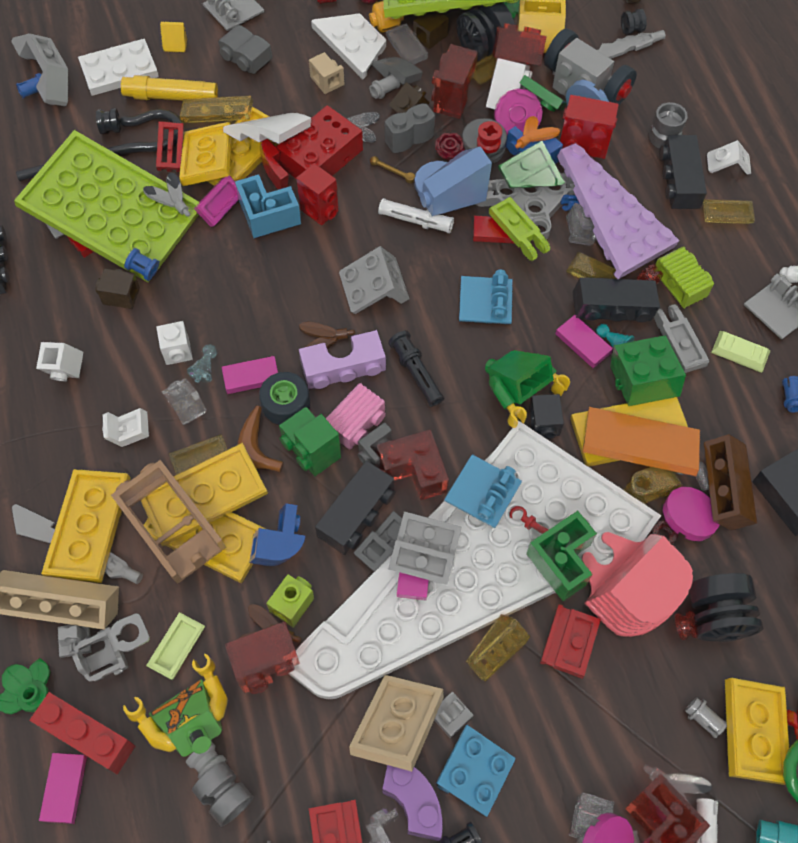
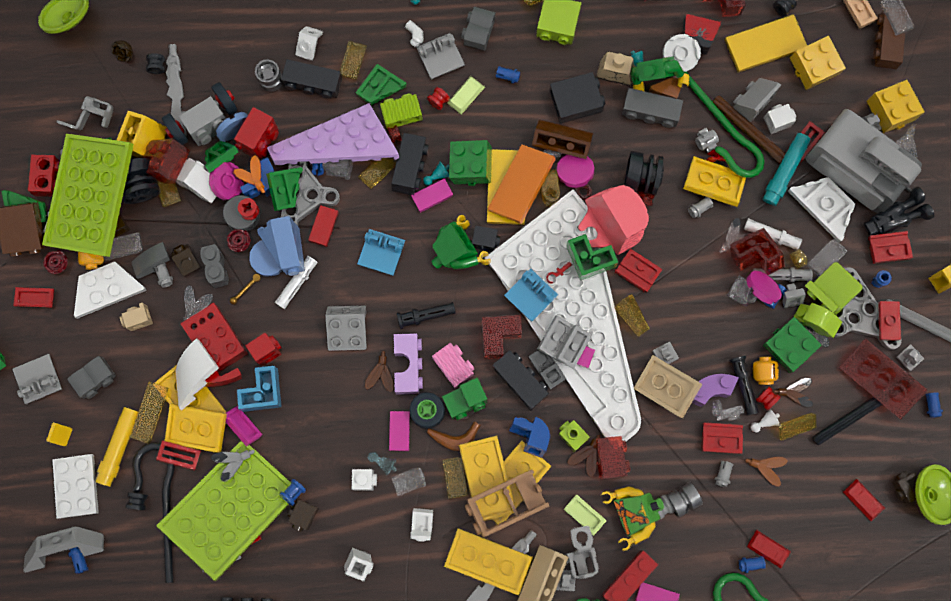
camera: 75 degrees left, 15 degrees up
dark grey bracket [358,423,392,469] -> none
clear red brick [431,44,478,119] -> none
dark azure hinge [436,725,516,817] -> none
lime hinge [489,197,550,261] -> none
light grey hinge [654,304,709,373] -> none
none -> green wing [356,64,407,105]
none -> red wheel [427,87,450,110]

